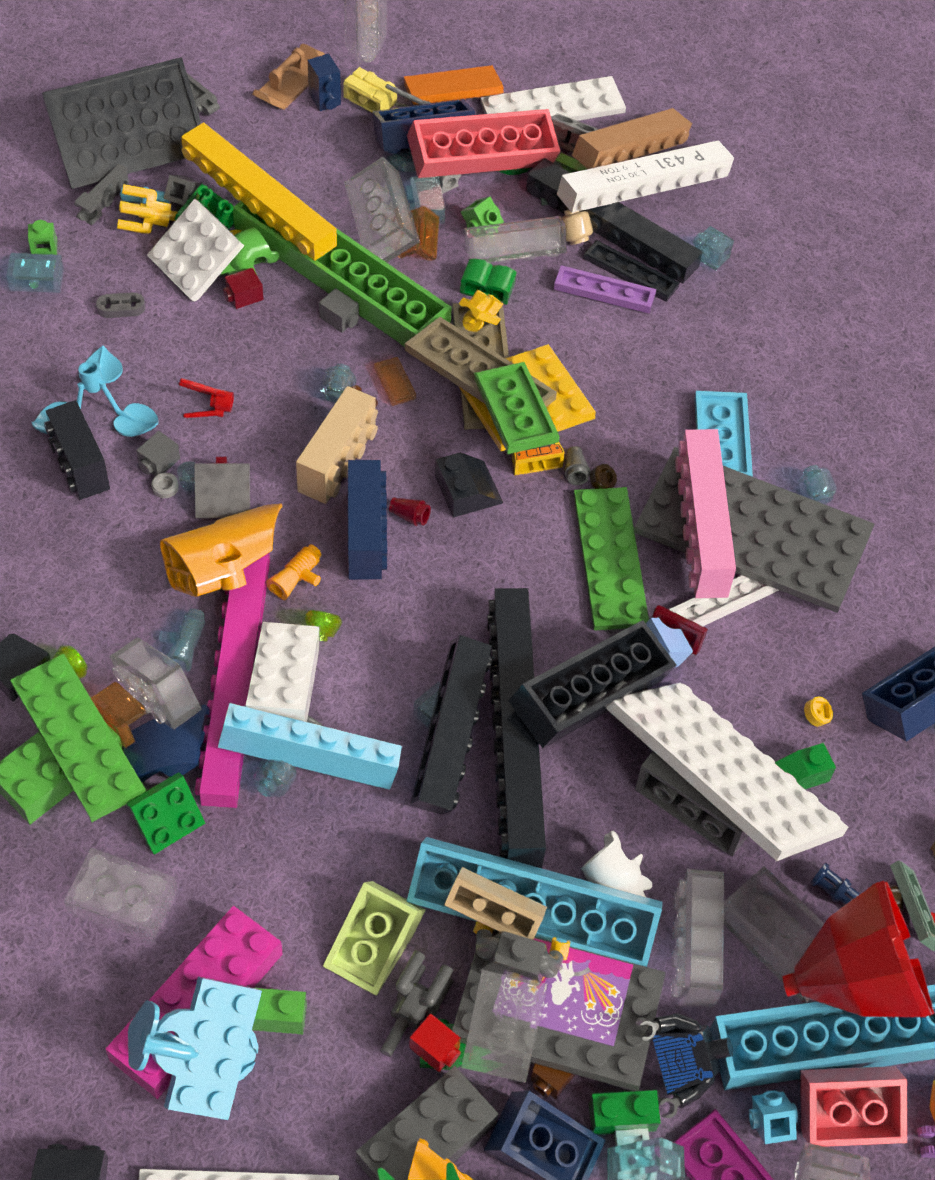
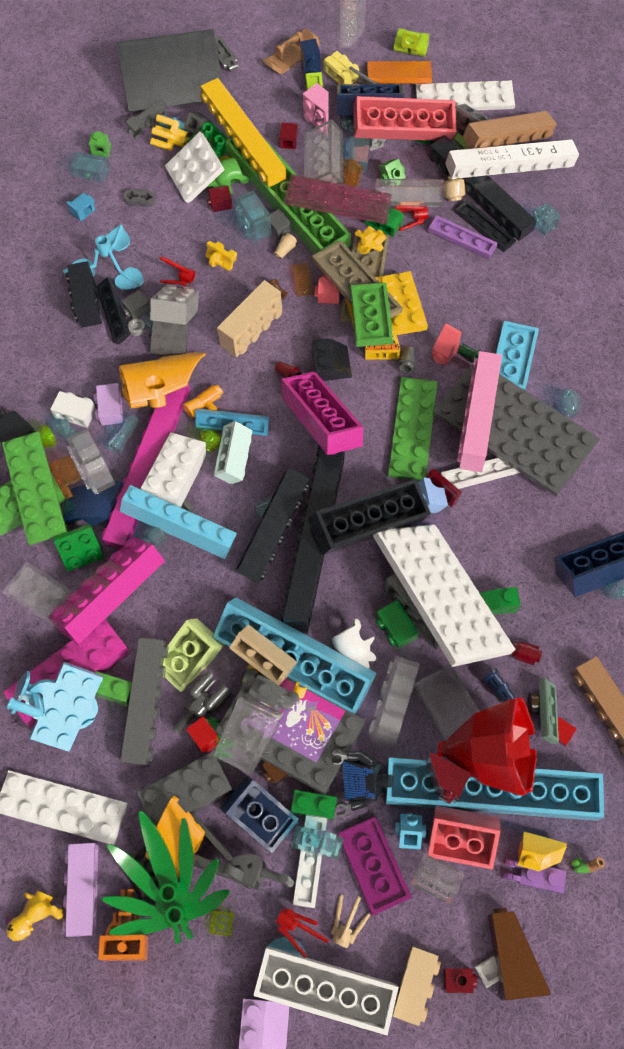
camera: 20 degrees right, 10 degrees up
clear light blue head [320,364,357,403] -> none
dark blue brick [348,460,387,580] -> none
dark brown tile [590,464,617,489] -> none
yellow tile [804,697,833,727] -> none
none -> dark pink brick [48,537,165,644]
none -> white brick [50,391,96,428]
none -> clear light blue piece [50,418,89,451]
none -> dark azure brick [66,192,96,222]
none -> lavender brick [94,383,124,426]
none -> black plate [96,277,130,344]
none -> dark grey brick [120,638,169,766]
none -> light grey brick [150,285,199,325]
none -> dark azure tile [195,408,269,436]
none -> yellow hips [205,241,237,271]
none -> light aqua brick [214,421,252,484]
none -> clear light blue brick [234,191,272,244]
none -> tan cone [273,233,297,260]
none -> dark red brick [279,122,298,149]
none -> dark pink brick [281,372,363,455]
none -> clear pink plate [285,174,392,224]
none -> bright pink slope [303,83,329,134]
none -> lime plate [305,72,323,90]
none -> coral slope [315,275,340,304]
none -> green brick [375,600,419,649]
none -> lime piece [394,28,430,57]
none -> red plant [395,205,428,231]
none -> dark red slope [426,752,471,804]
none -> coral slope [431,323,462,366]
none -> dark green axle [458,343,480,363]
none -> dark red brick [511,641,543,666]

